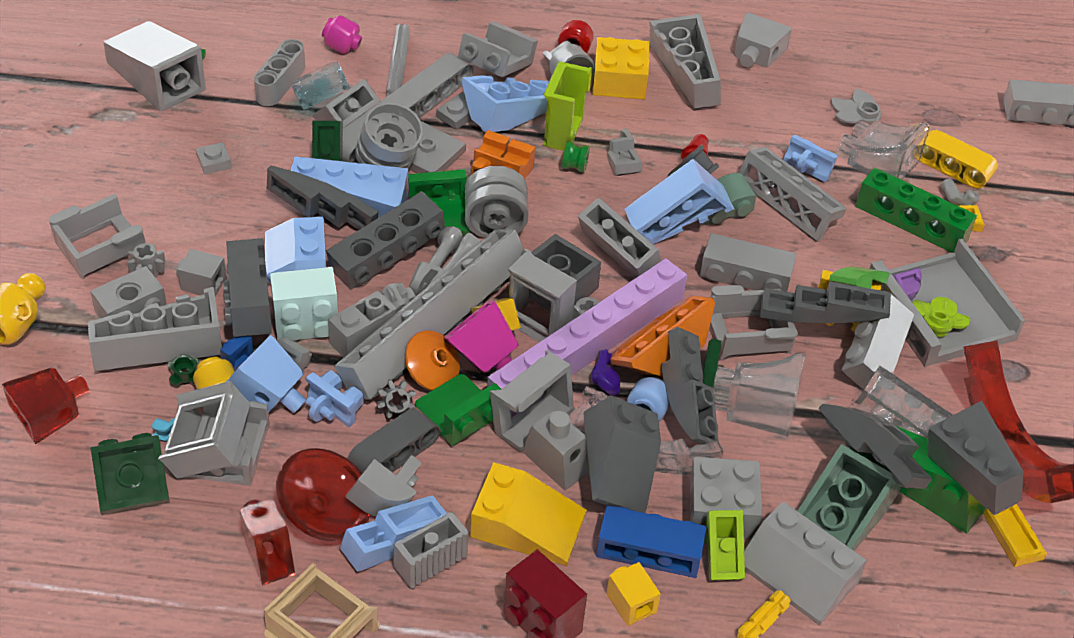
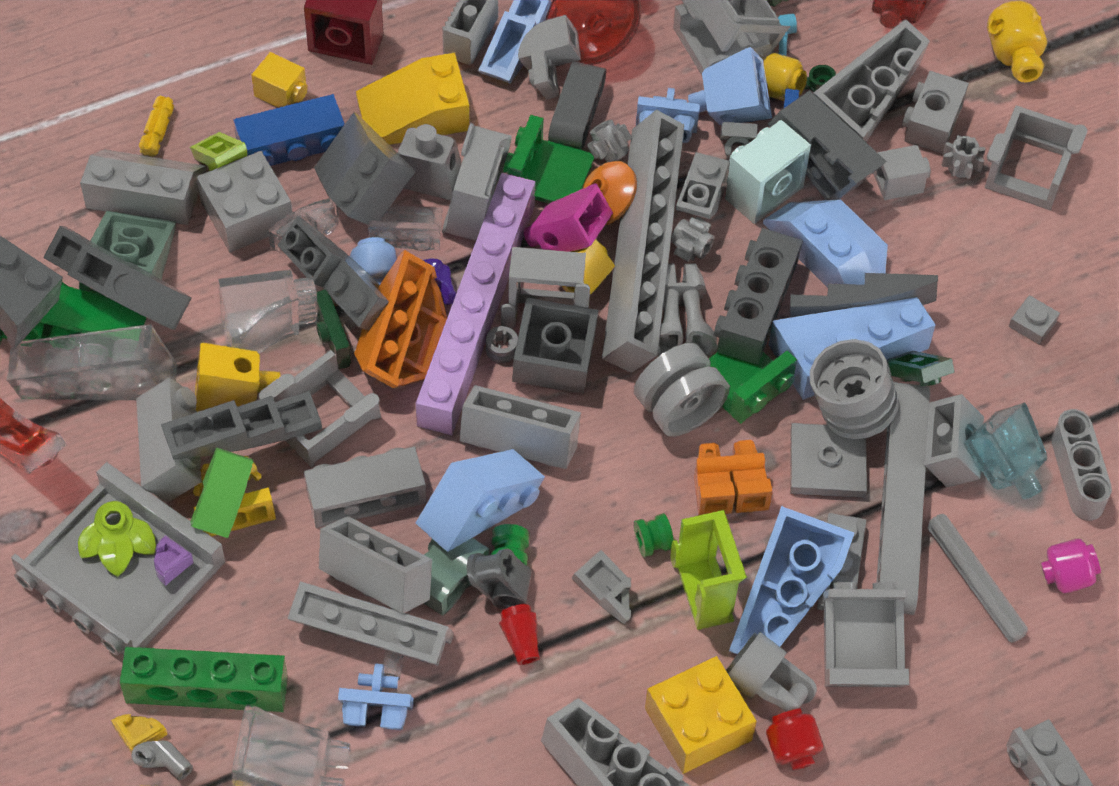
camera: 150 degrees right, 10 degrees up
none -> yellow torso [195,343,280,412]
none -> light grey brick [319,516,432,614]

